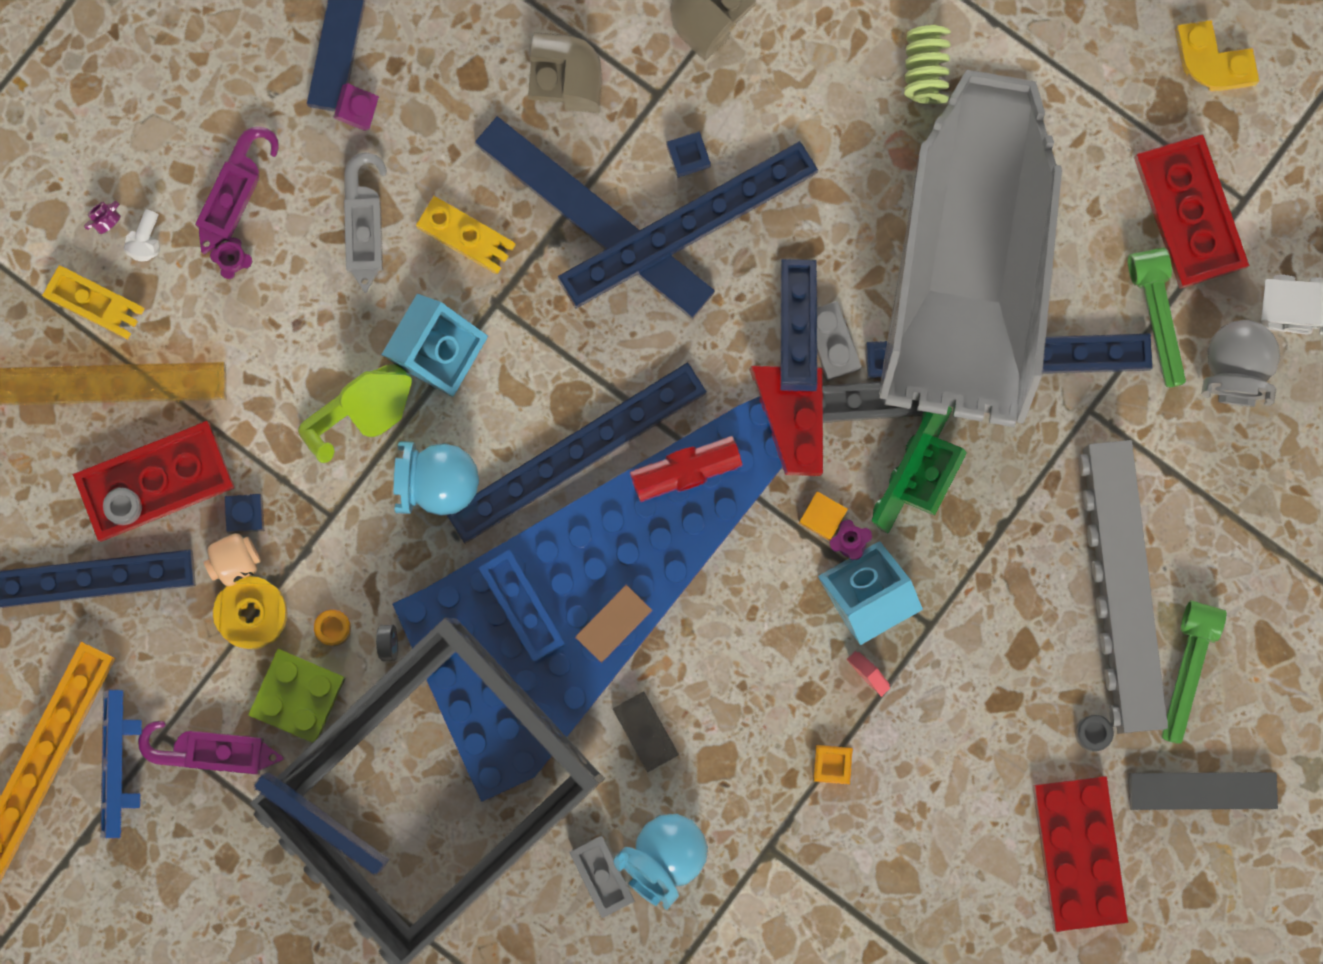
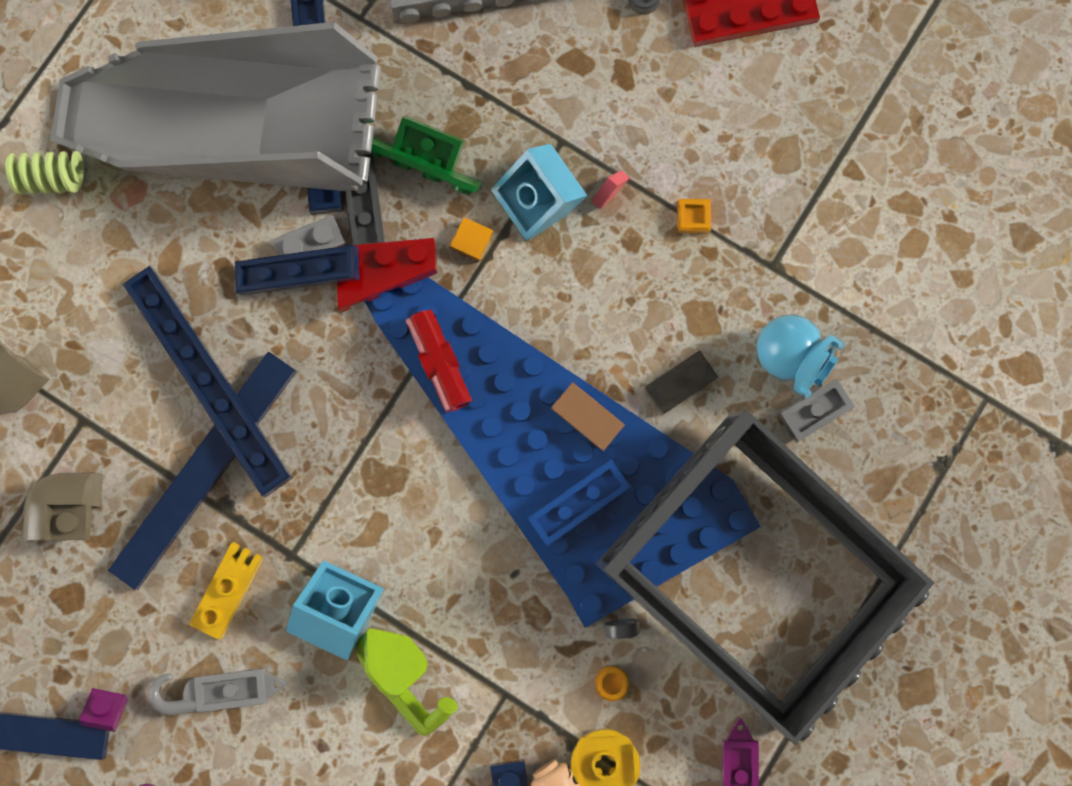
camera: 90 degrees left, 0 degrees up
lime plate [248,649,346,743] -> none
dark blue tile [254,772,390,875] -> none
medium azure tile [394,441,479,515] -> none
dark blue tile [447,362,707,544] -> none
dark blue plate [666,131,711,178] -> none
magenta plate [830,520,872,560] -> none

